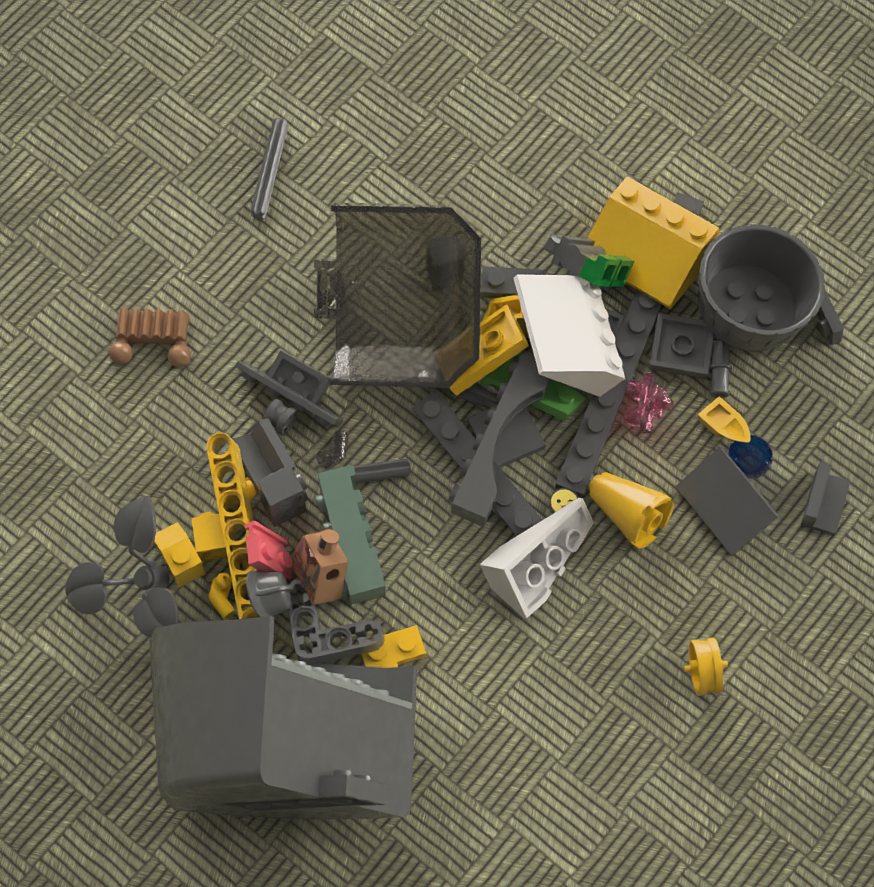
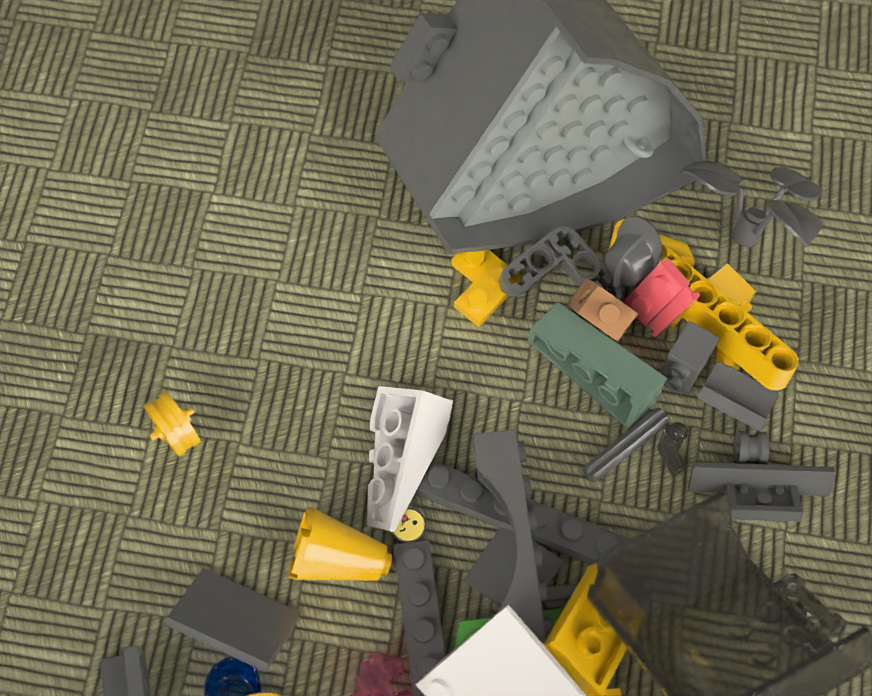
camera: 150 degrees right, 0 degrees up
yellow slope [154,522,205,588] -> none

